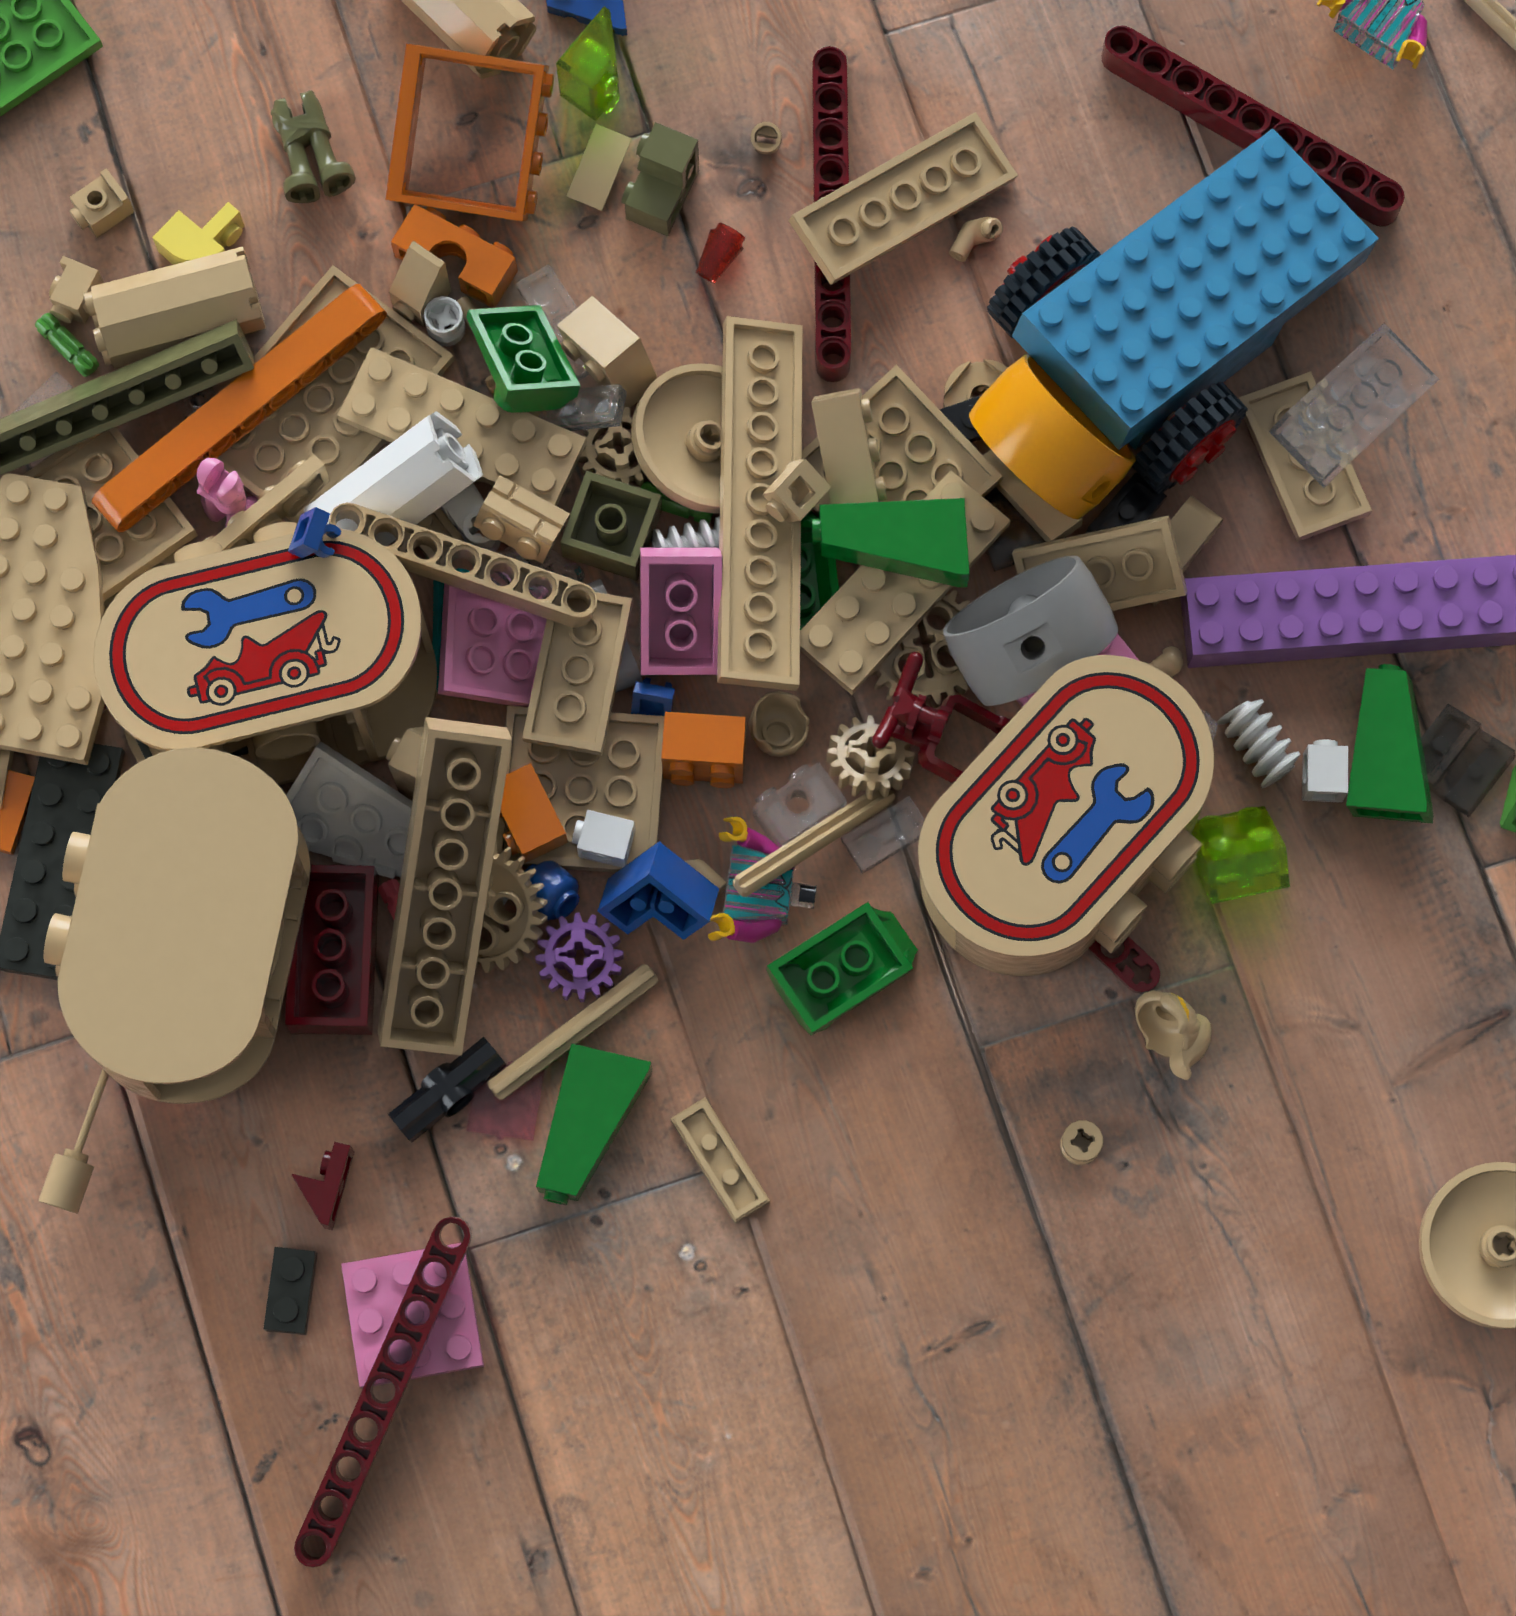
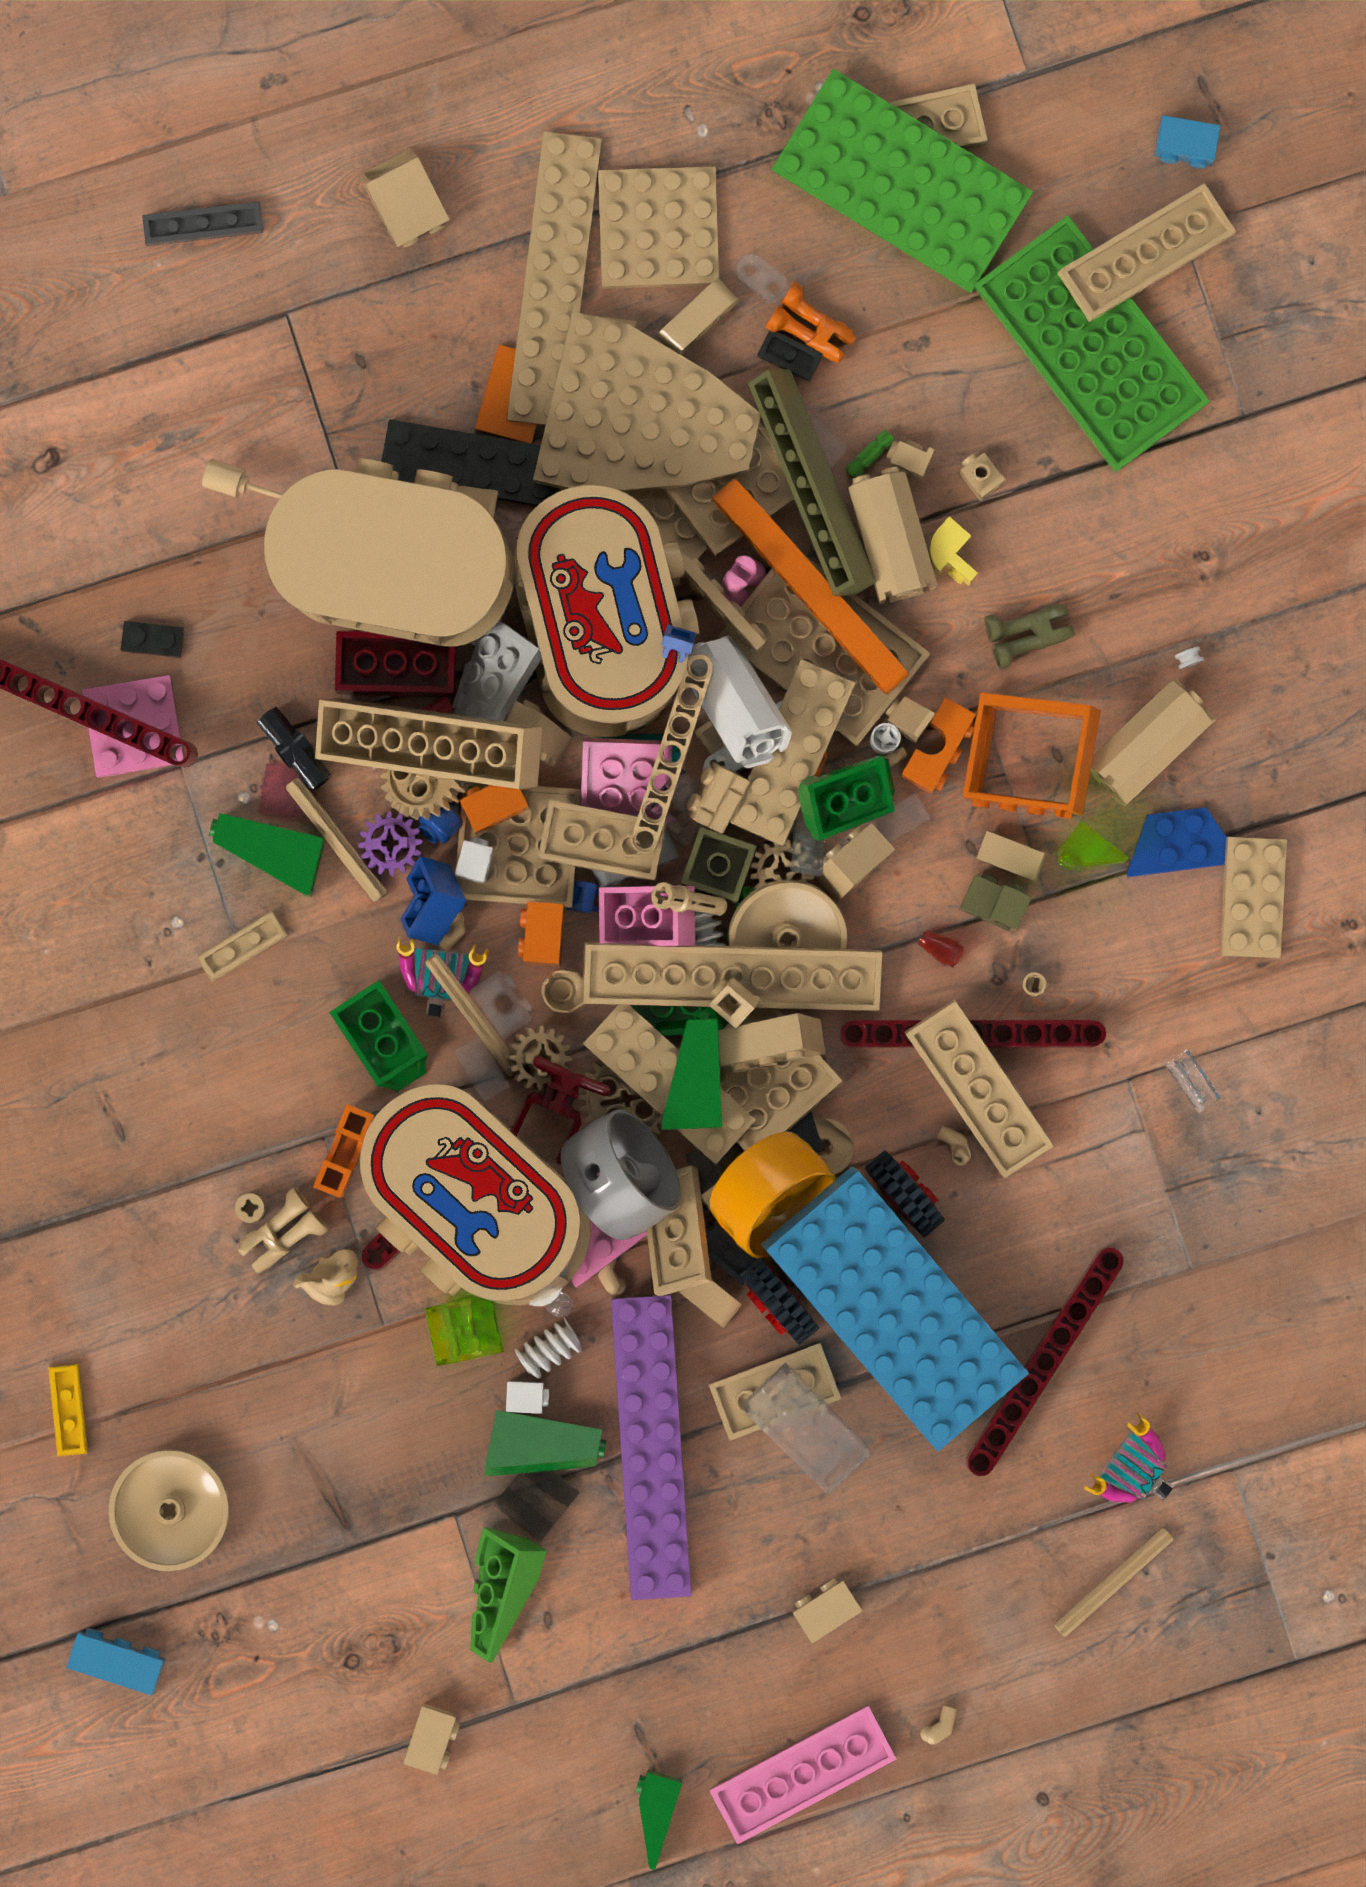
camera: 90 degrees right, 10 degrees up
dark red slope [292,1141,355,1231] -> none
none -> yellow tile [48,1364,88,1457]
none -> tan piece [238,1187,329,1273]
none -> orange arch [313,1104,376,1199]
none -> tan pin [652,882,727,916]

